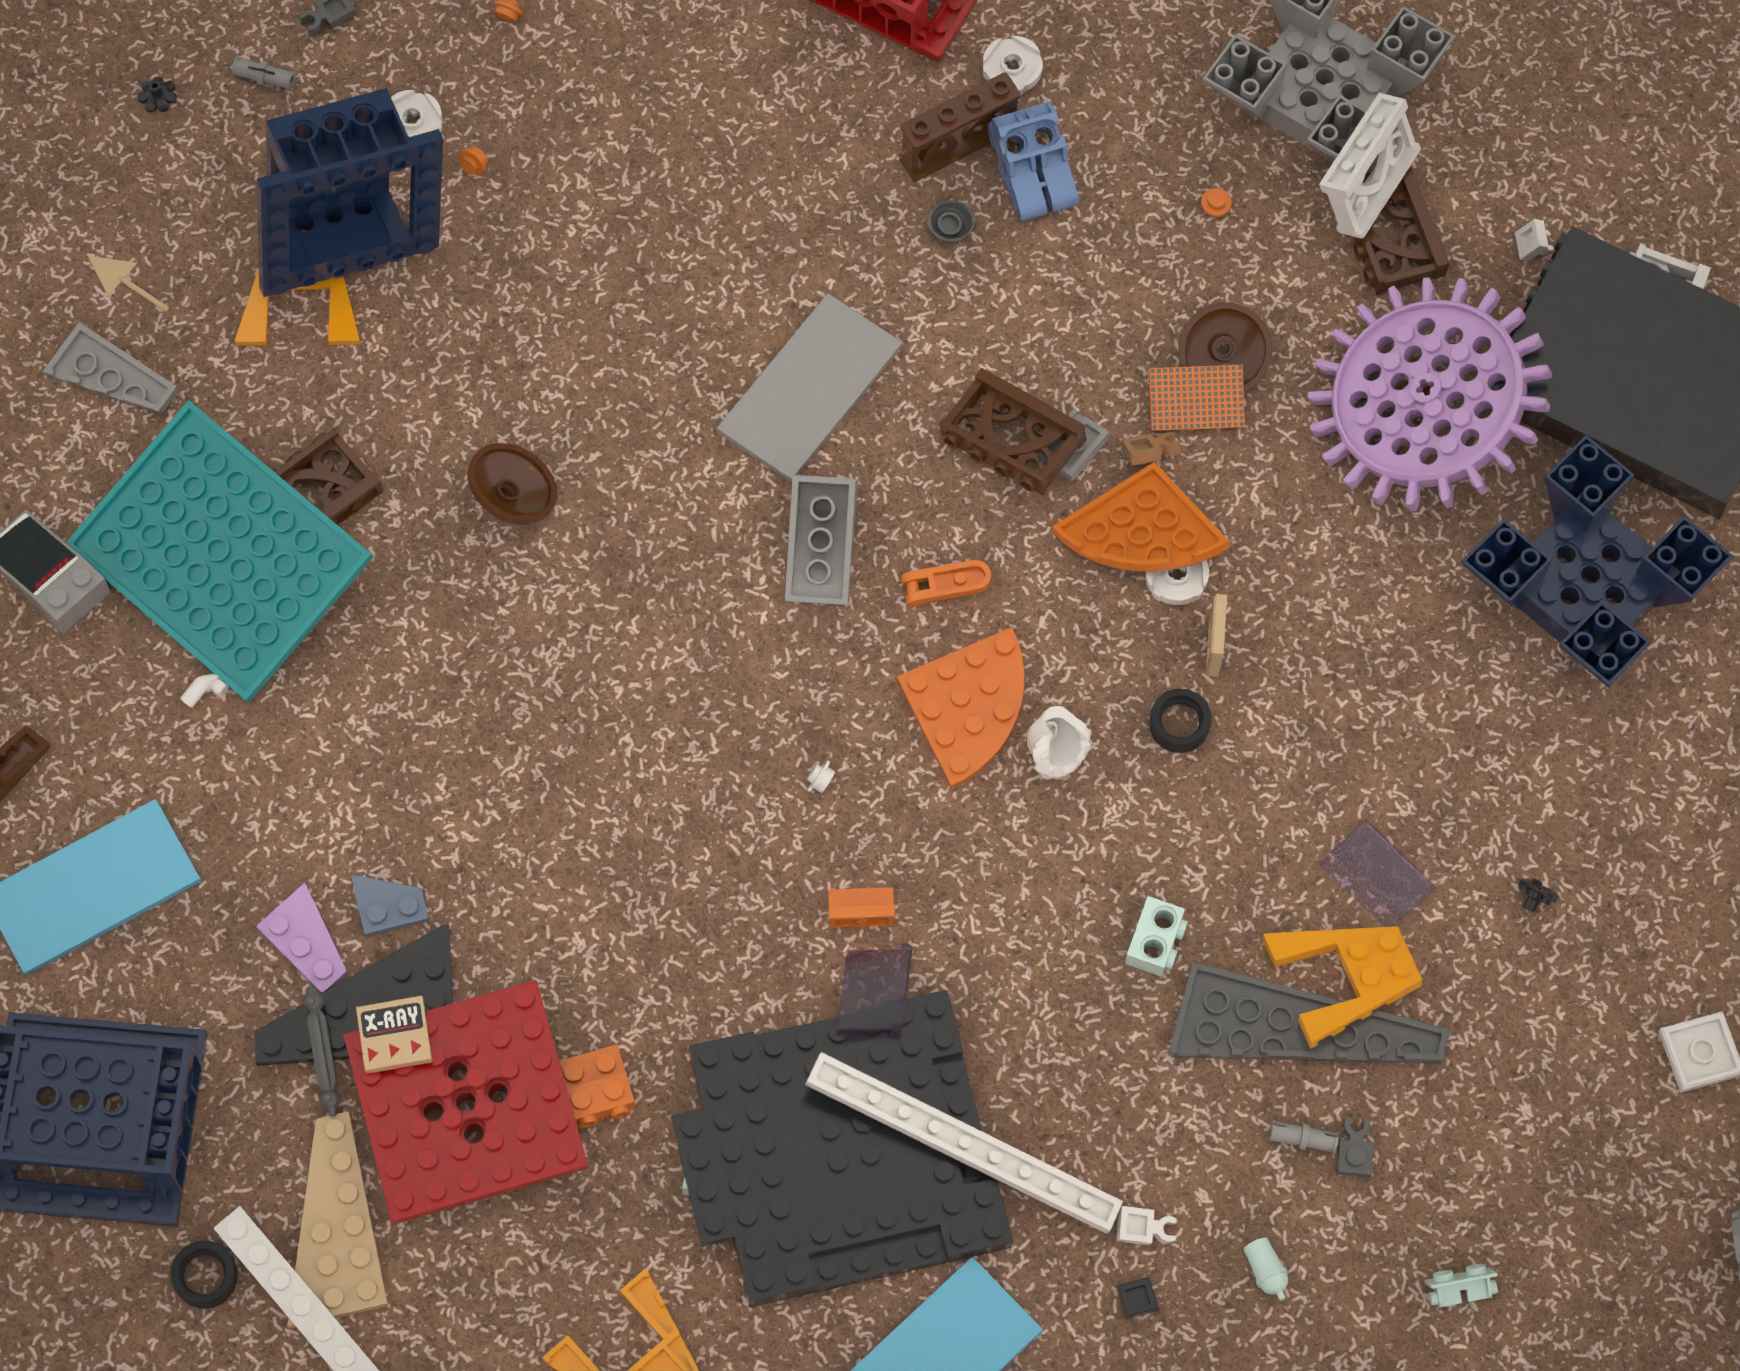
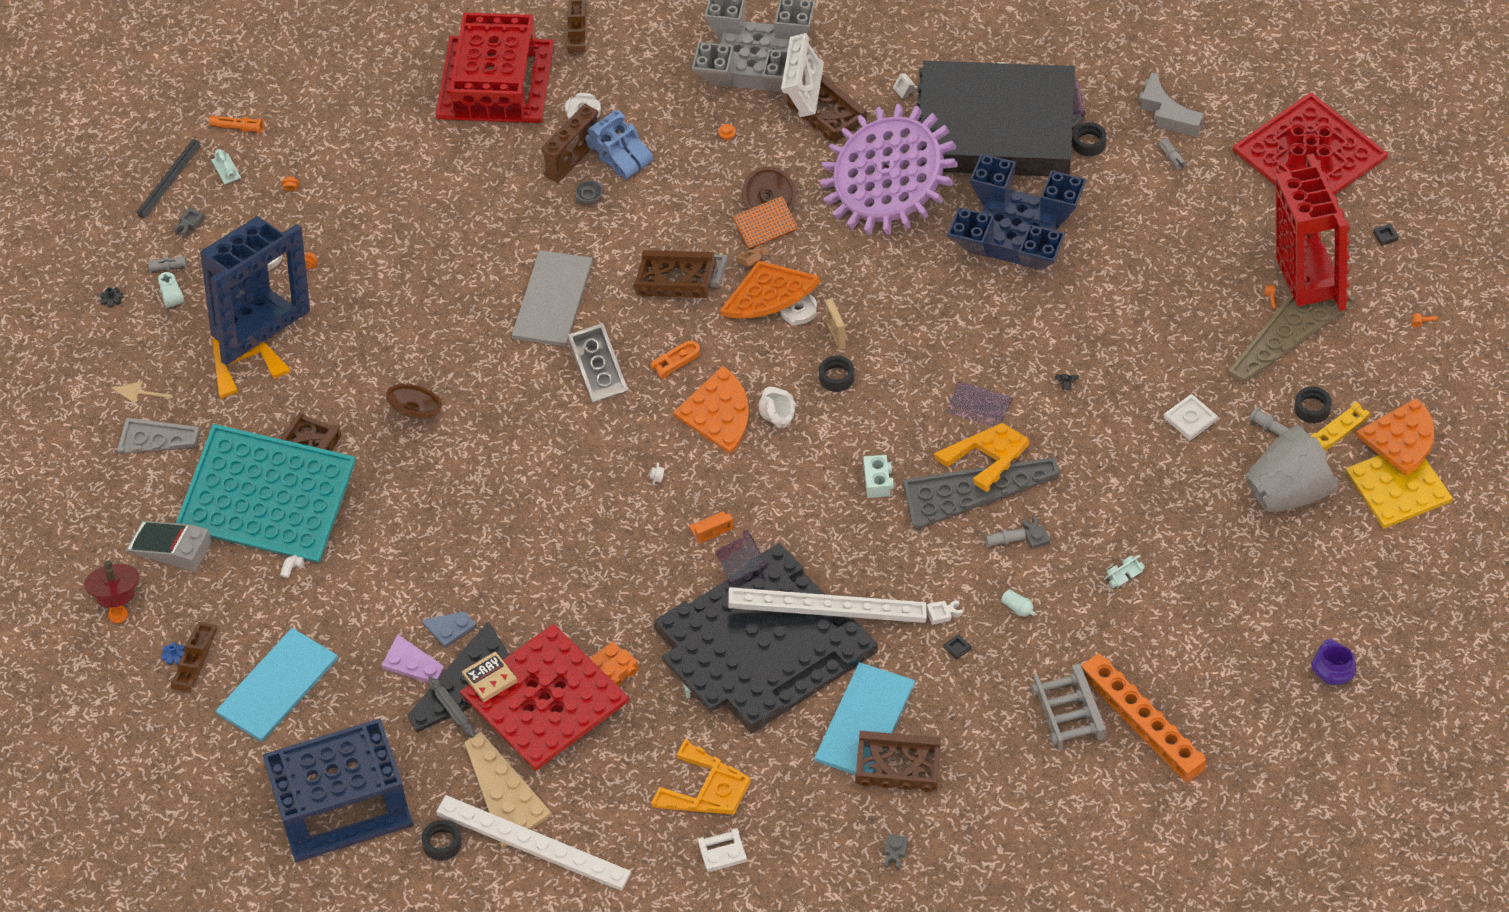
camera: 20 degrees left, 15 degrees down
none -> light aqua piece [158,272,184,308]

